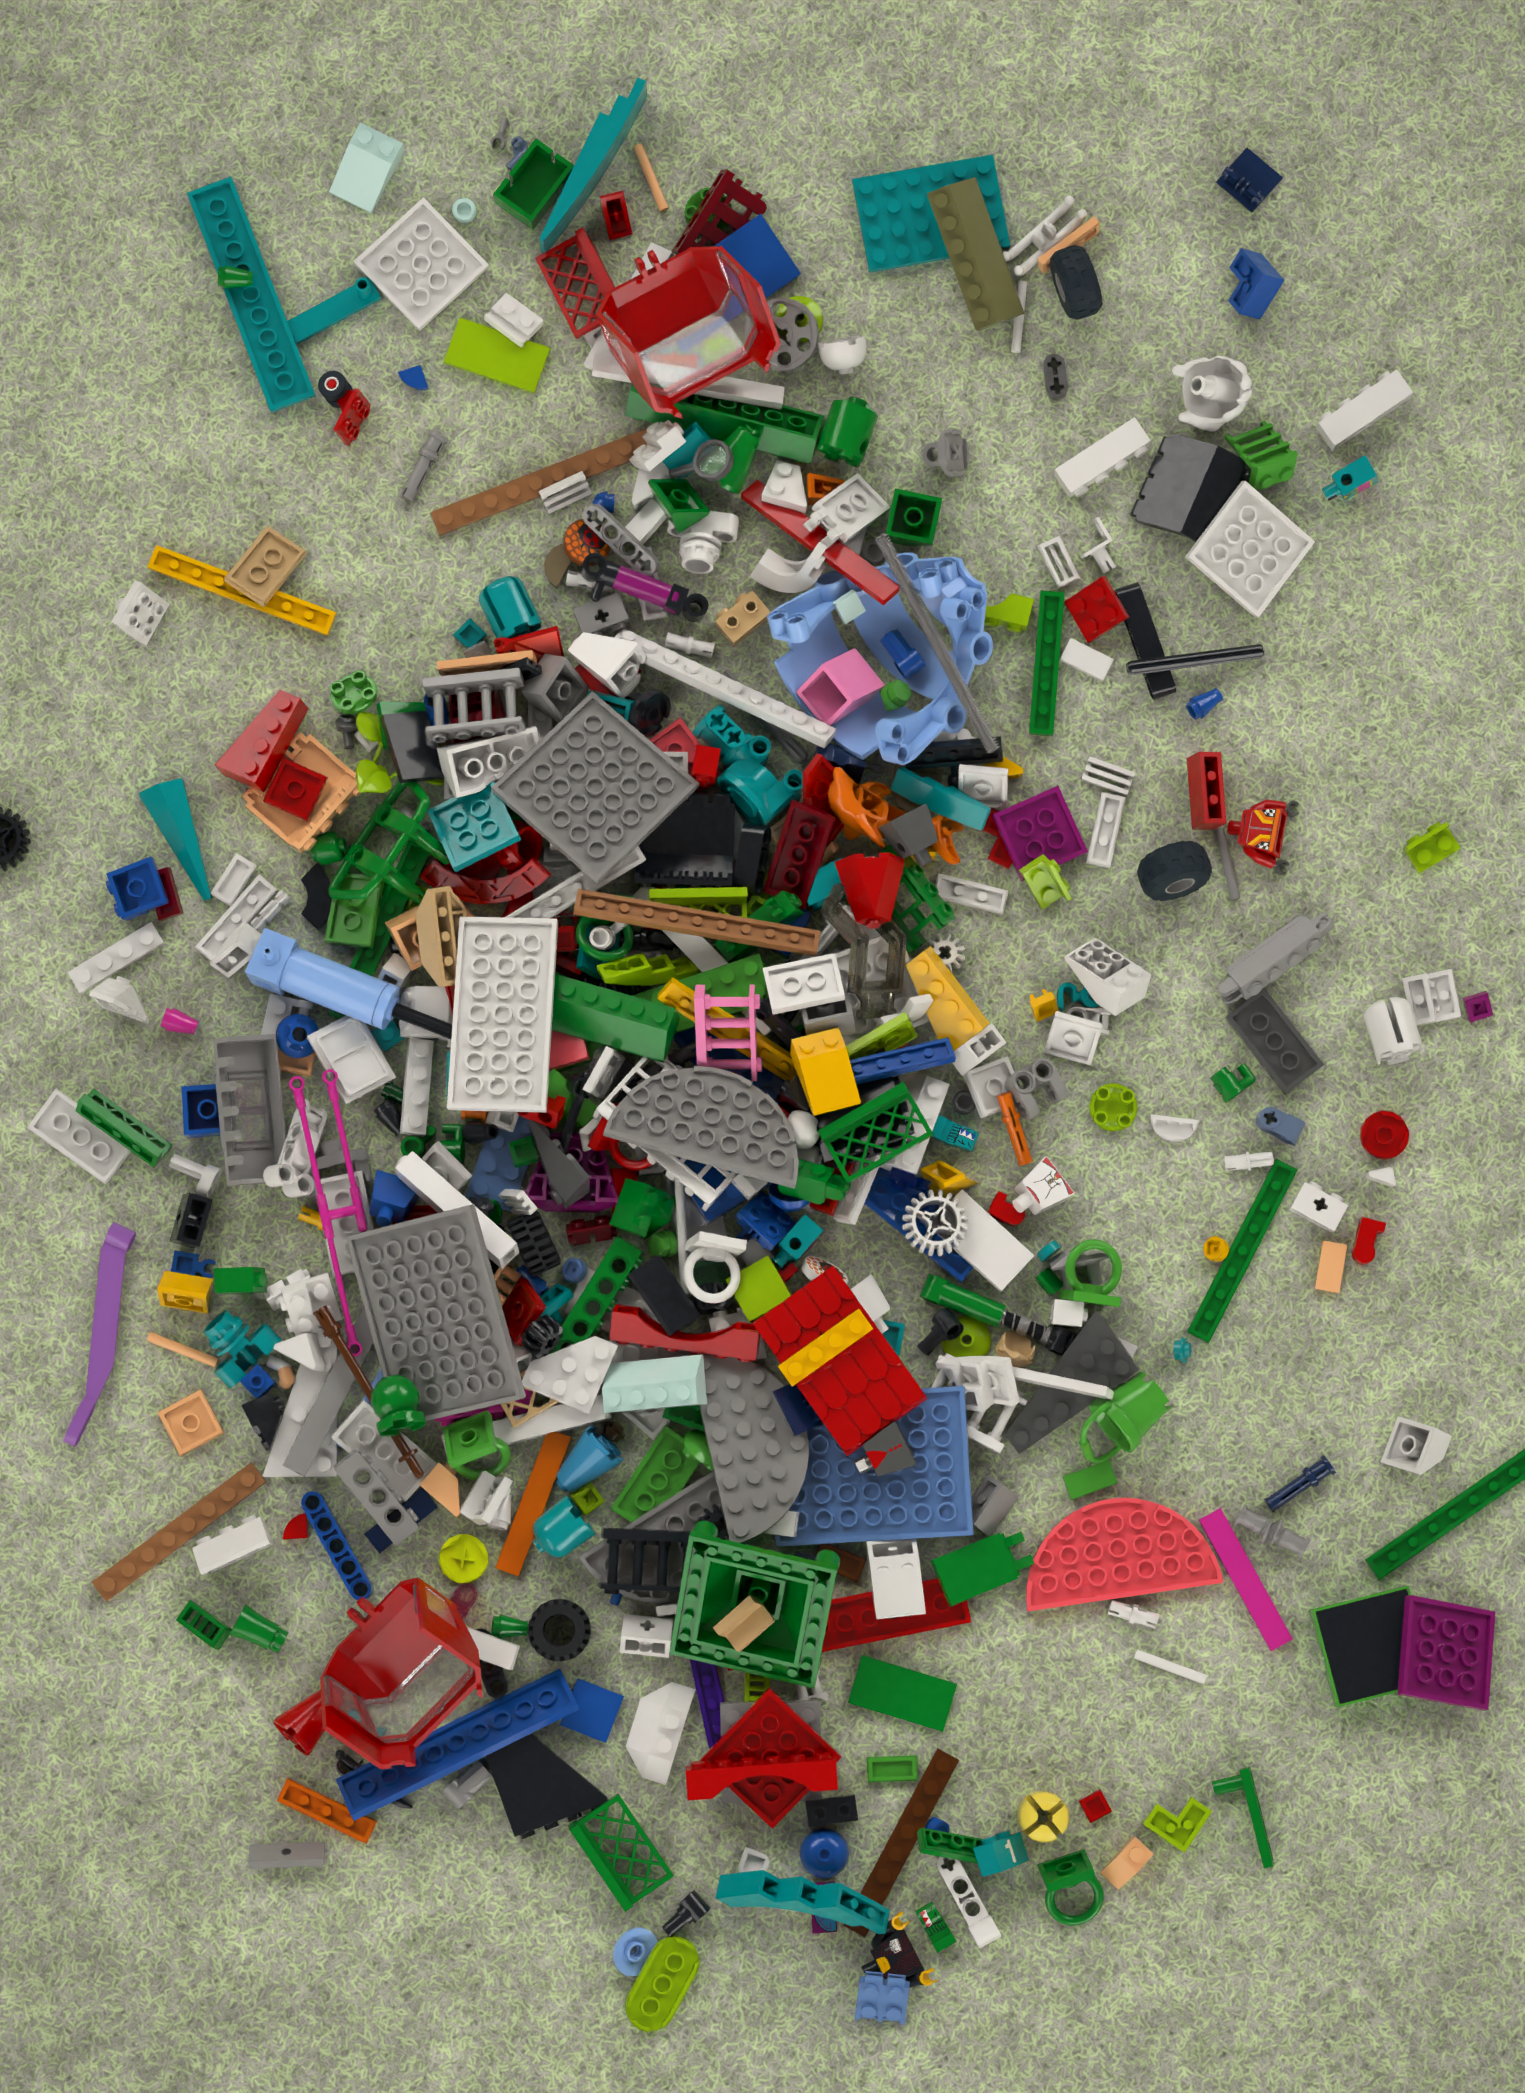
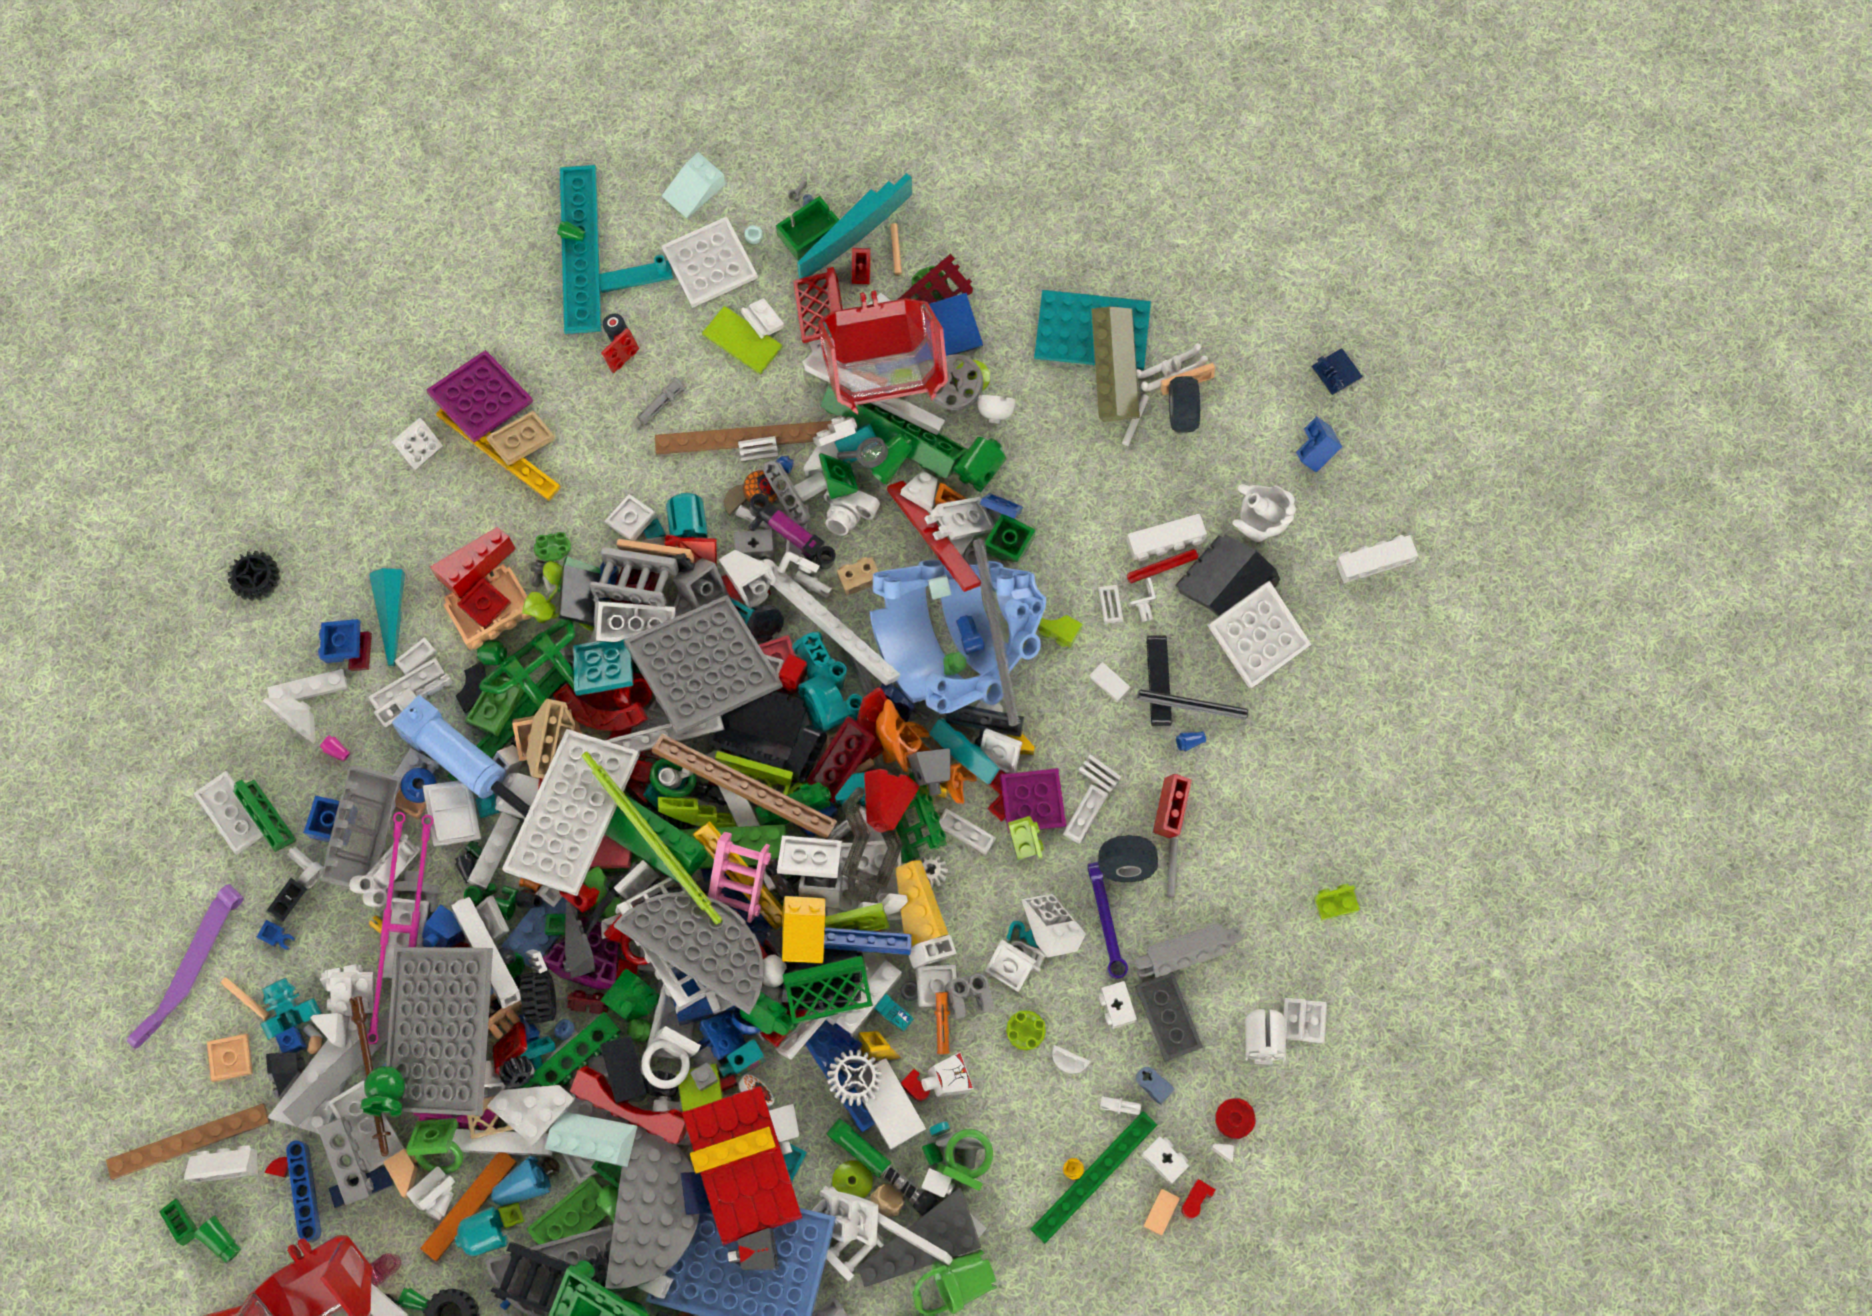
camera: 20 degrees right, 10 degrees down
yellow slope [157,1271,213,1314] -> none
green slope [214,1267,267,1295] -> none
blue tile [398,365,428,390] -> none
neon yellow tile [439,1534,488,1583] -> none
clear green tile [693,1261,731,1285] -> none
white arch [749,542,827,593] -> none
bright pink slope [796,648,885,726] -> none
black pin [917,1308,964,1356] -> none
light grey tile [922,428,969,477] -> none
green plate [1029,590,1065,736] -> none
yellow tile [1029,989,1059,1022] -> none
flat silver beam [1043,354,1068,401] -> none
red plate [1064,576,1129,643] -> none
teal plate [1173,1337,1192,1363] -> none
green piece [1210,1063,1256,1103] -> none
bright green plate [1225,420,1298,491] -> none
red torso [1227,799,1299,875] -> none
teal torso [1322,455,1378,501] -> none
magenta tile [1462,991,1493,1023] -> none
none -> magenta plate [426,350,533,442]
none -> lime axle [581,751,723,925]
none -> white tile [604,494,657,541]
none -> light grey plate [690,1062,718,1091]
none -> white plate [777,551,819,574]
none -> blue tile [979,493,1023,519]
none -> dark purple piece [1087,862,1128,979]
none -> white brick [1098,981,1137,1029]
none -> red axle [1127,549,1198,584]

